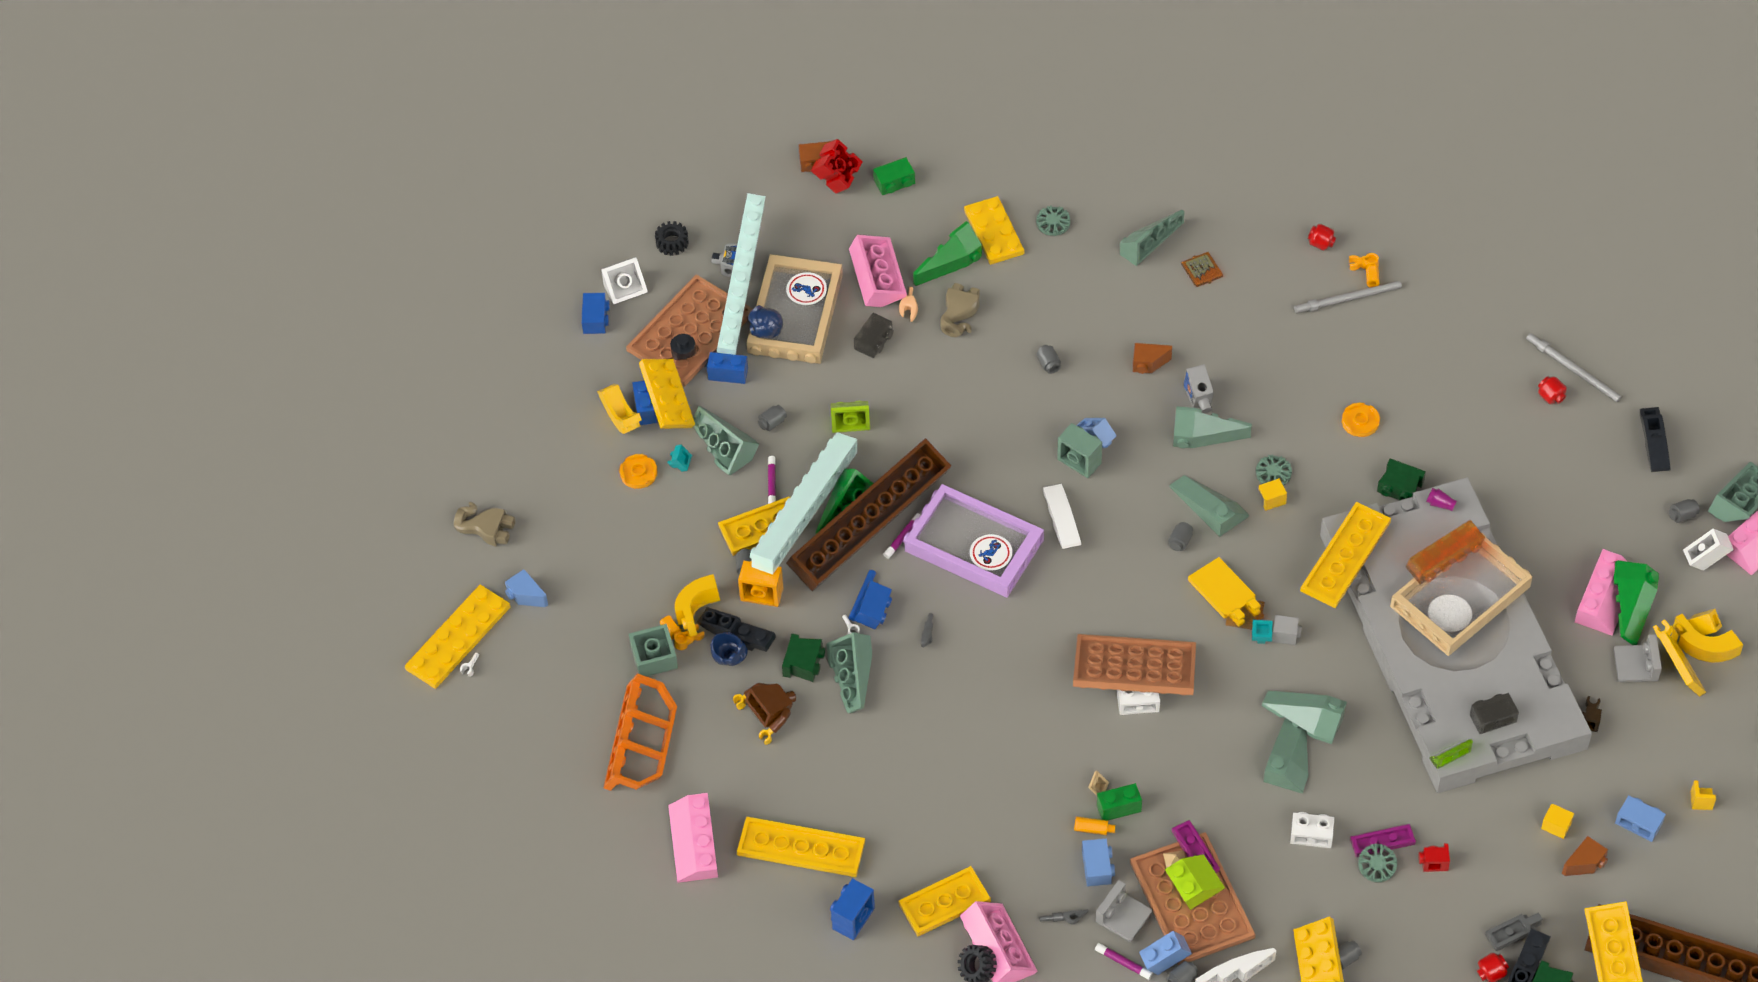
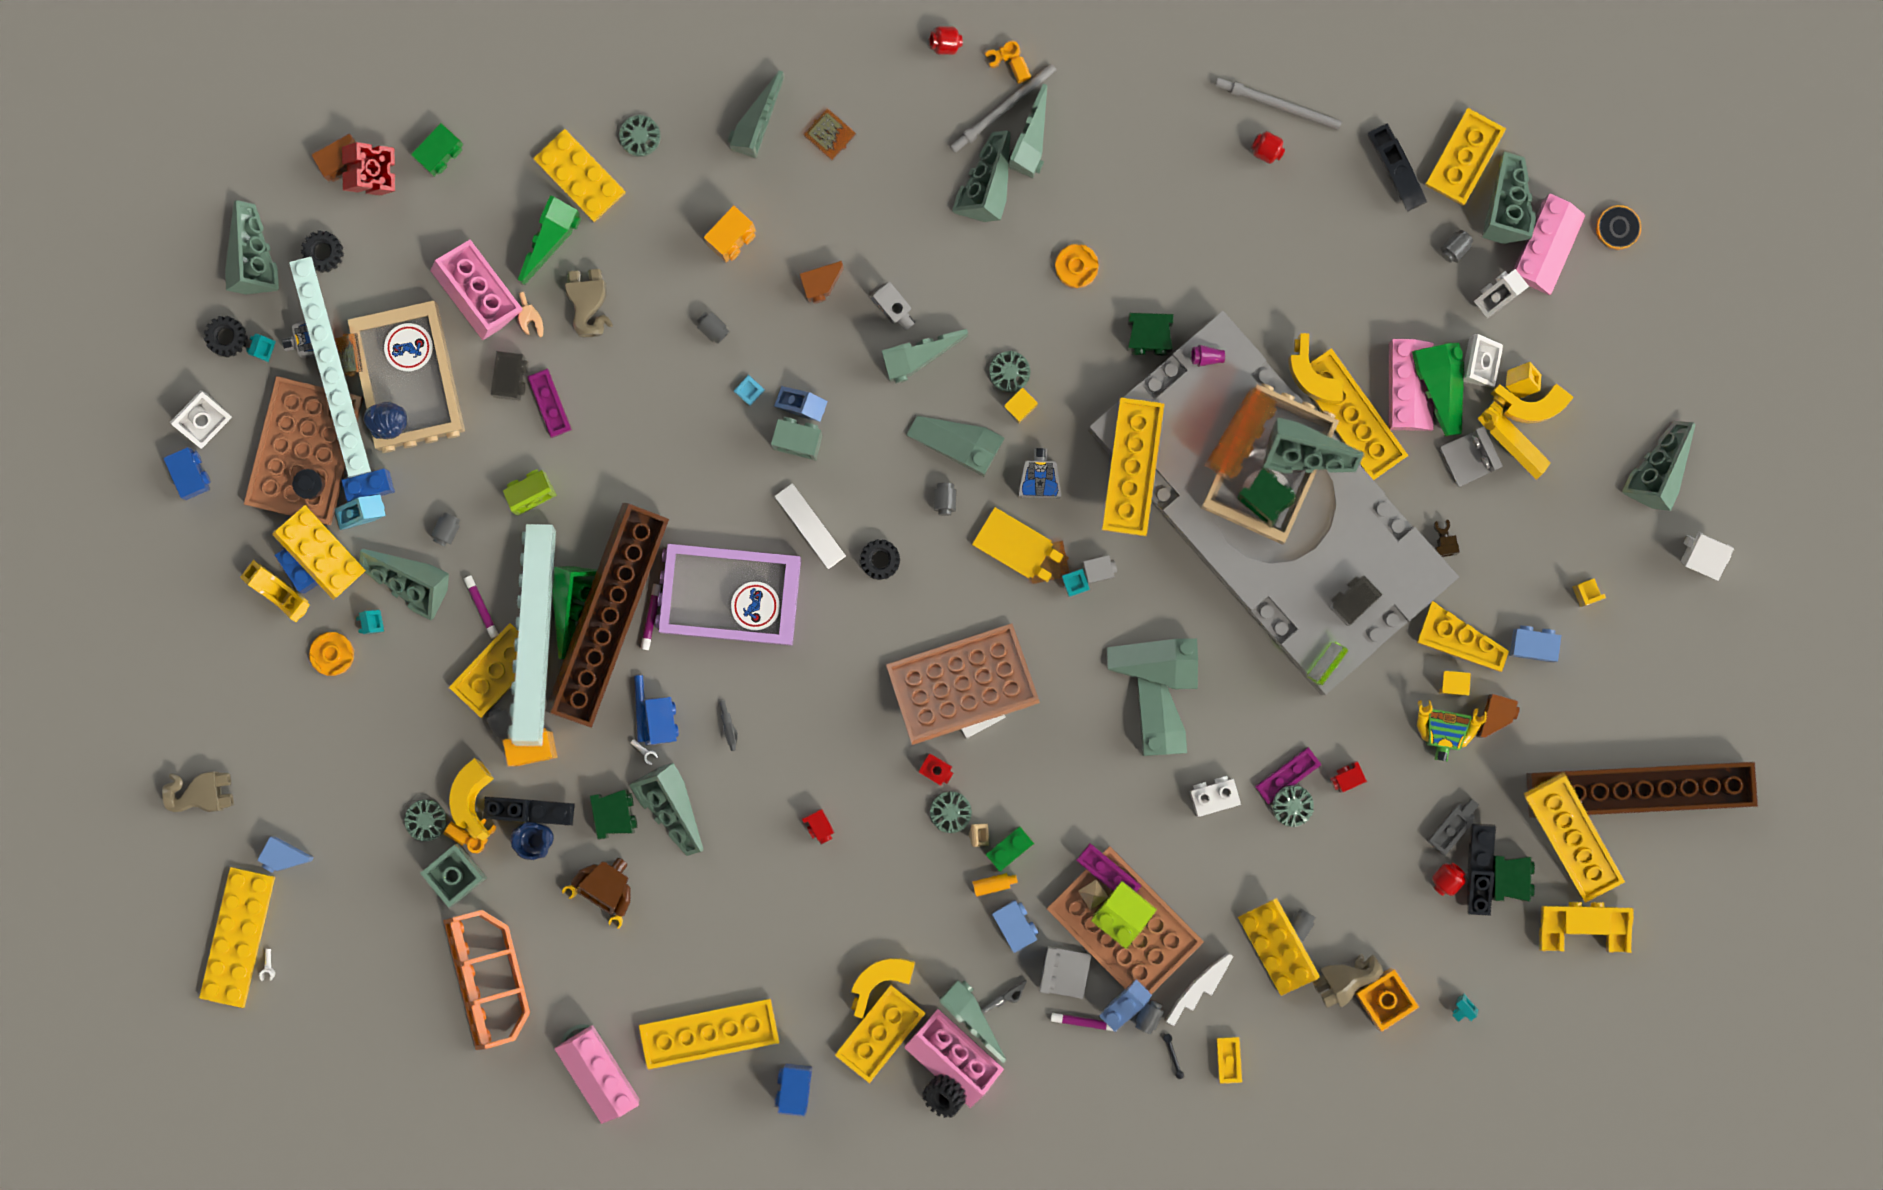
camera: 25 degrees left, 30 degrees up
none -> sand green wedge [225,200,279,295]
none -> teal tile [246,334,276,362]
none -> black tyre [301,230,344,273]
none -> piece [335,333,363,376]
none -> medium azure slope [335,495,386,530]
none -> sand green wheel [404,800,447,841]
none -> magenta tile [527,368,572,438]
none -> light orange brick [704,205,756,263]
none -> medium azure tile [734,375,765,406]
none -> red brick [802,809,835,845]
none -> yellow arch [851,958,915,1018]
none -> black tyre [860,539,900,580]
none -> red brick [918,753,954,786]
none -> sand green wheel [930,791,972,833]
none -> sand green wedge [939,980,1006,1063]
none -> sand green wedge [952,130,1011,222]
none -> wedge [1009,84,1047,178]
none -> torso [1018,448,1061,499]
none -> dark green hips [1237,468,1297,528]
none -> sand green wedge [1263,417,1364,473]
none -> yellow arch [1288,333,1344,404]
none -> yellow plate [1310,348,1409,480]
none -> torso [1416,700,1487,762]
none -> yellow wing [1417,601,1509,672]
none -> yellow plate [1425,108,1506,206]
none -> white slope [1464,334,1503,388]

